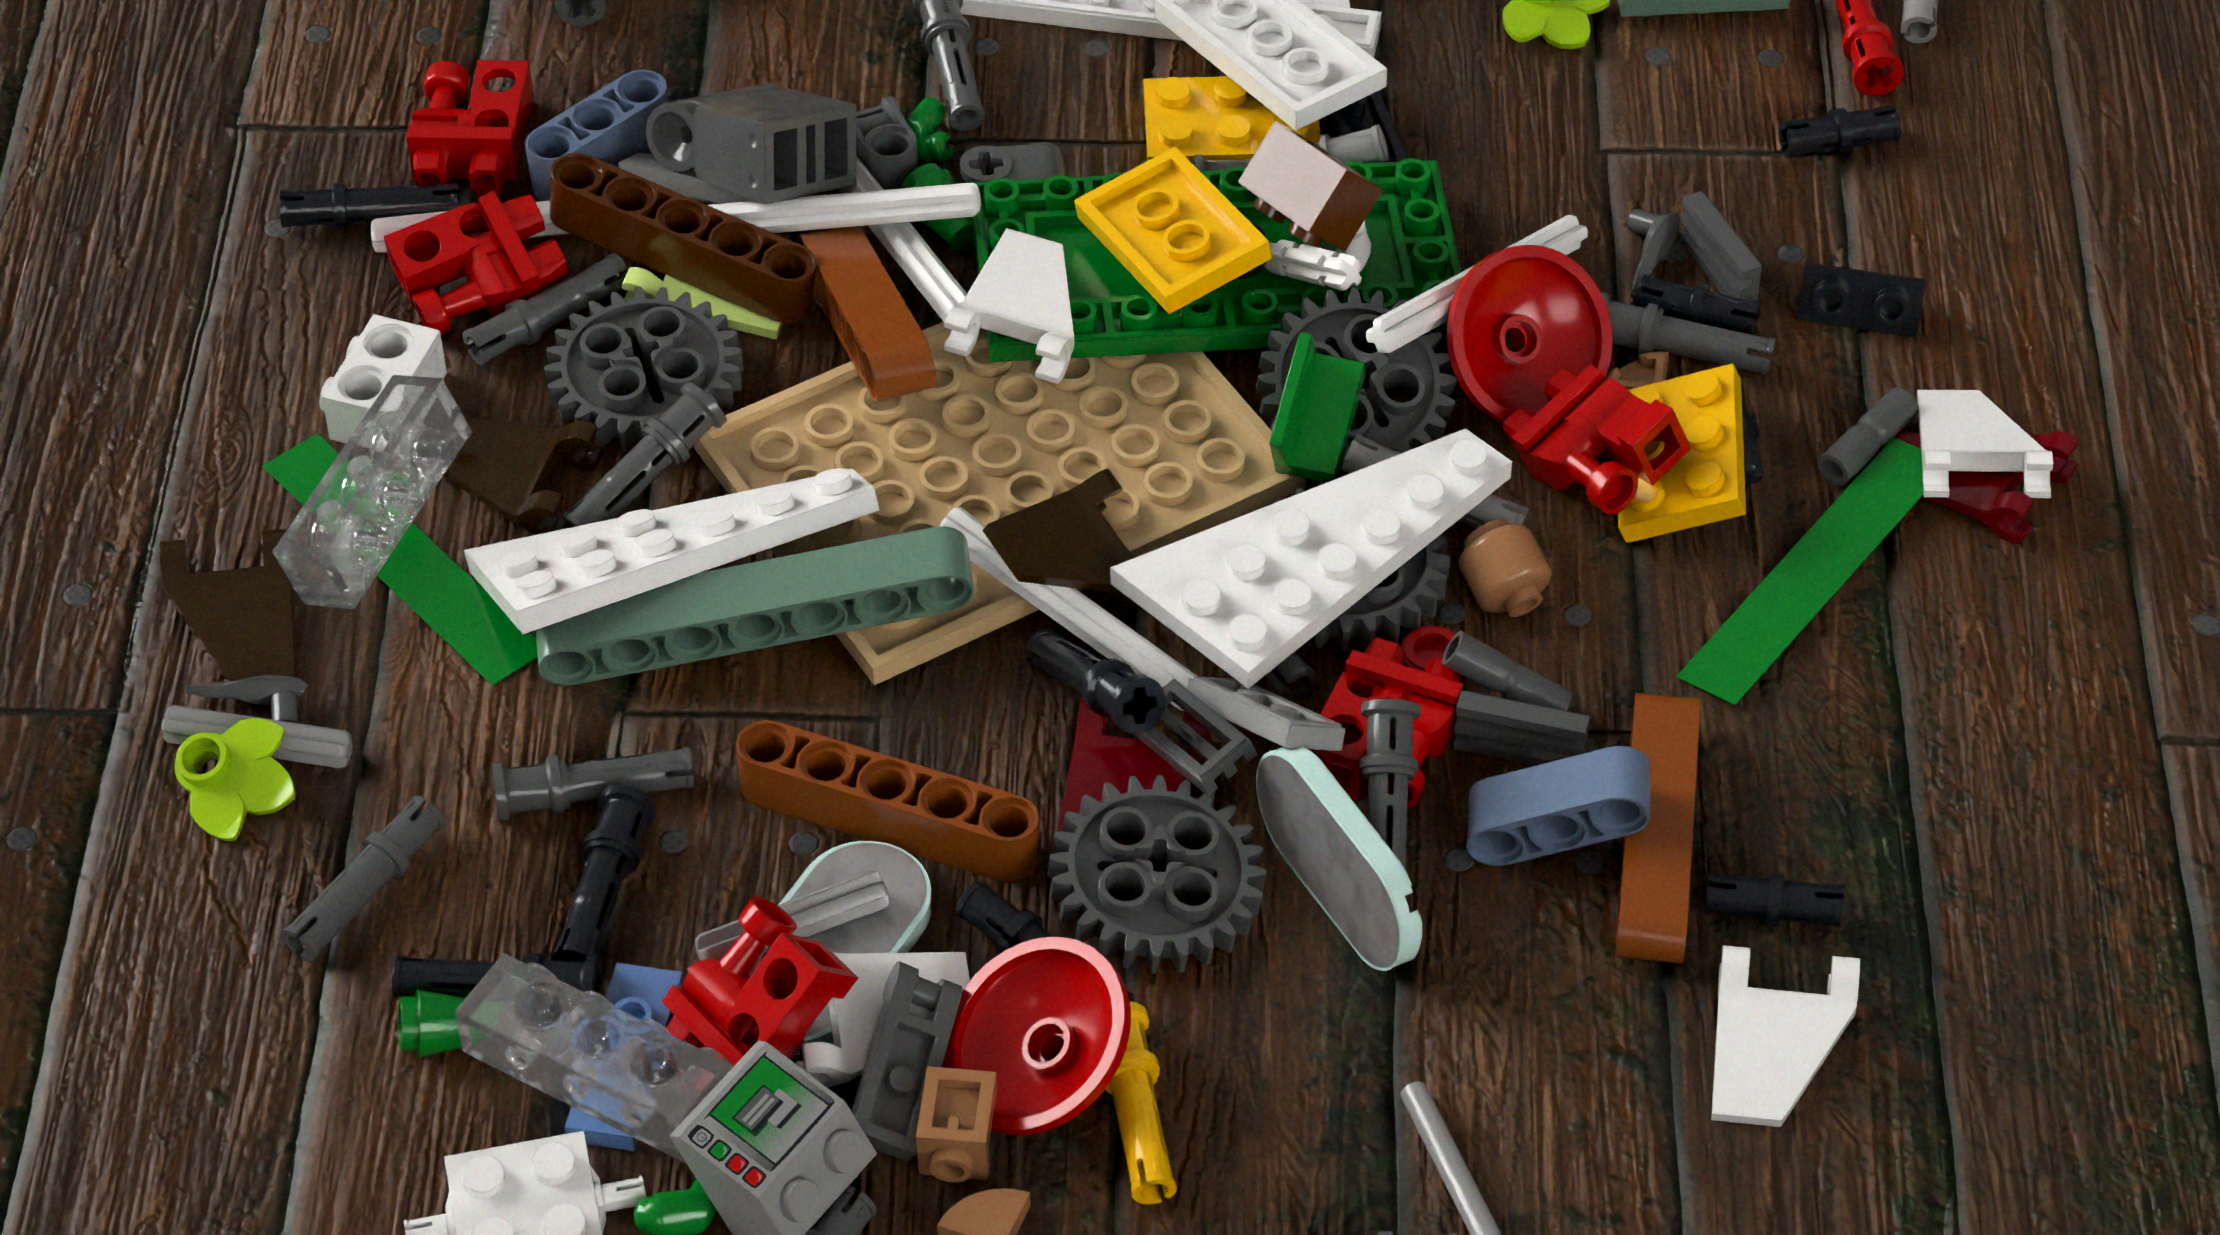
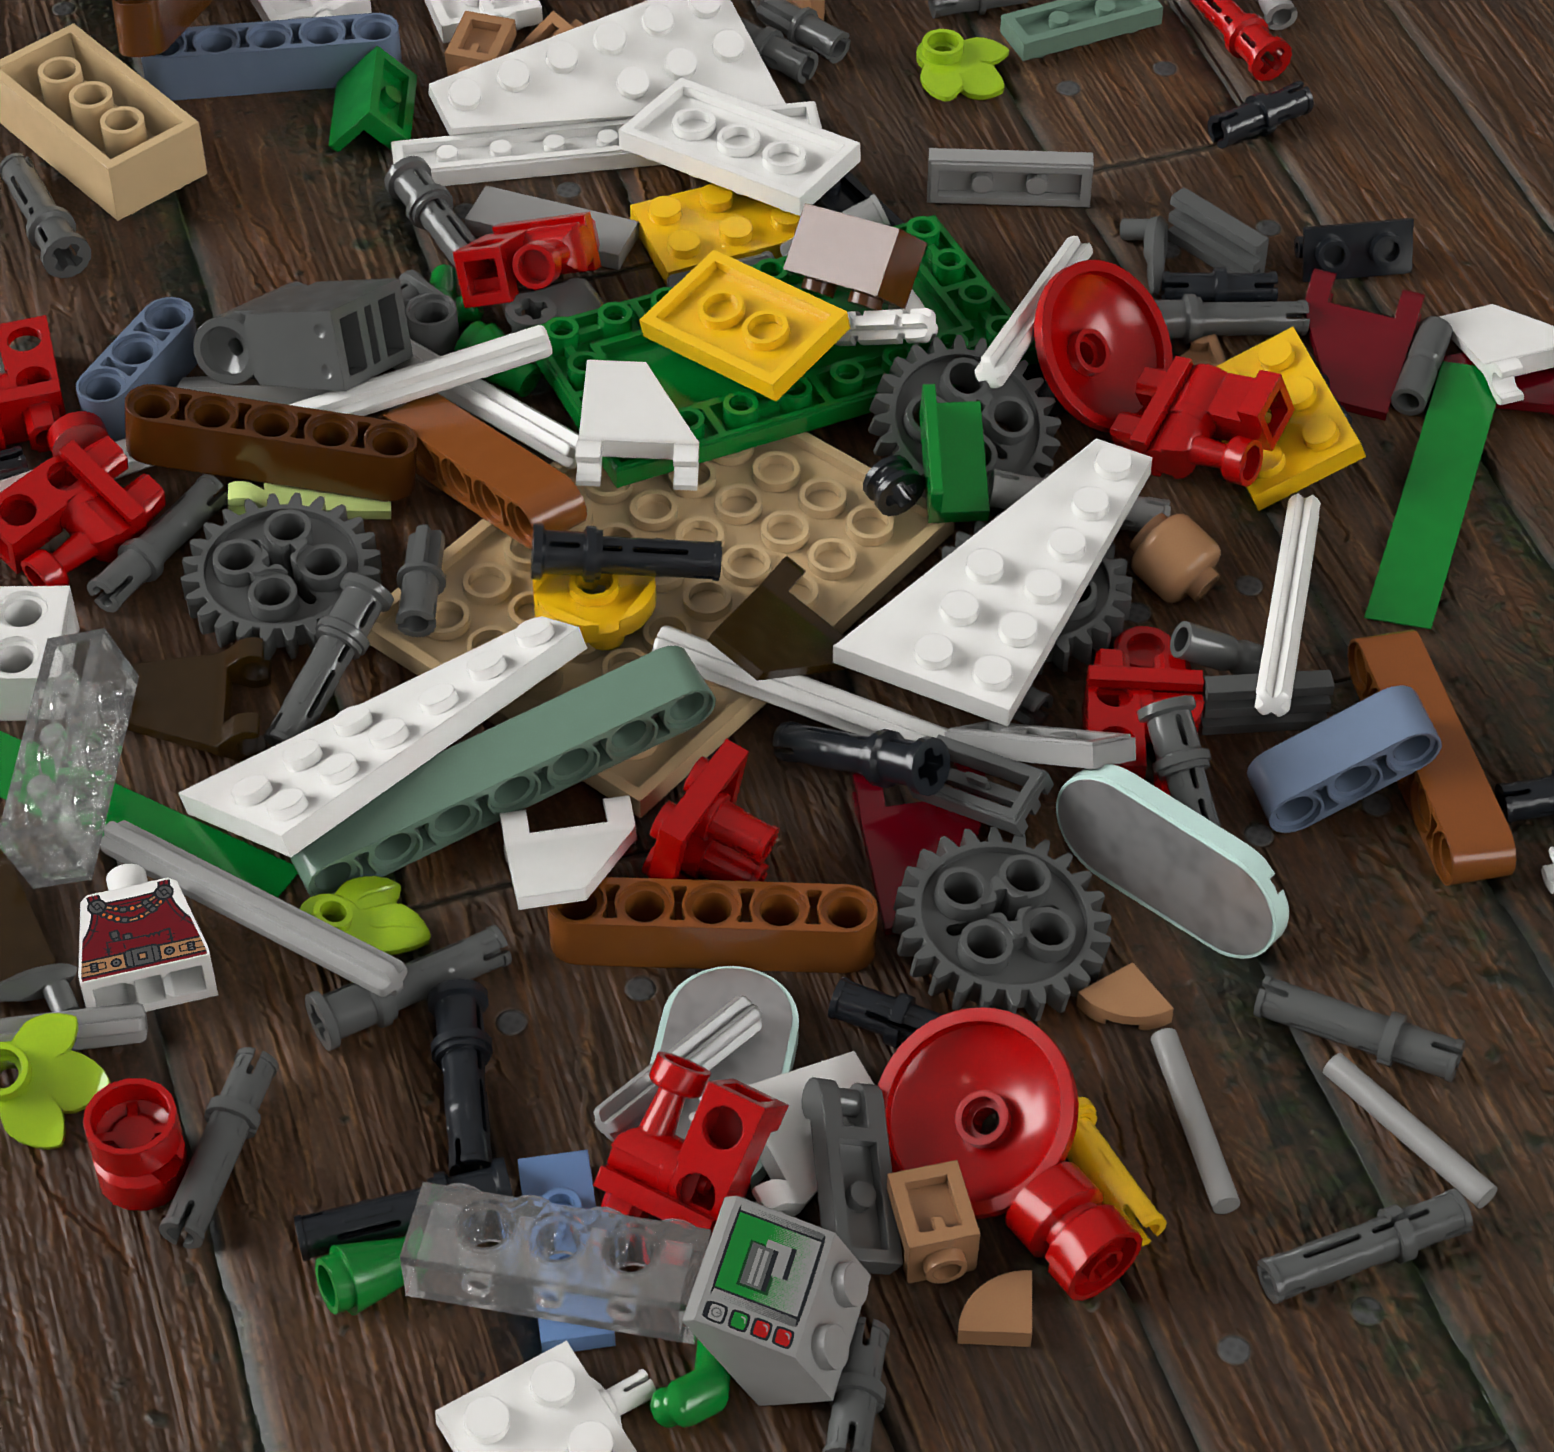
camera: 20 degrees left, 0 degrees up
none -> red tile [47,411,110,457]
none -> torso [78,864,218,1012]
none -> red wheel [83,1078,190,1211]
none -> light grey axle [99,820,408,997]
none -> lime plate [299,876,431,955]
none -> dark grey axle [395,524,446,637]
none -> red hips [452,211,601,308]
none -> light grey tile [465,186,639,270]
none -> white flag [499,795,637,910]
none -> black pin [531,523,722,583]
none -> yellow plate [532,574,657,651]
none -> red plate [642,739,780,882]
none -> black bush [863,455,924,516]
none -> light grey tile [927,148,1094,208]
none -> red wheel [1006,1162,1143,1301]
none -> medium nougat tile [1076,962,1174,1030]
none -> light grey bar [1151,1028,1240,1214]
none -> dark grey pin [1253,974,1466,1083]
none -> white axle [1255,493,1321,717]
none -> dark red flag [1303,269,1426,421]

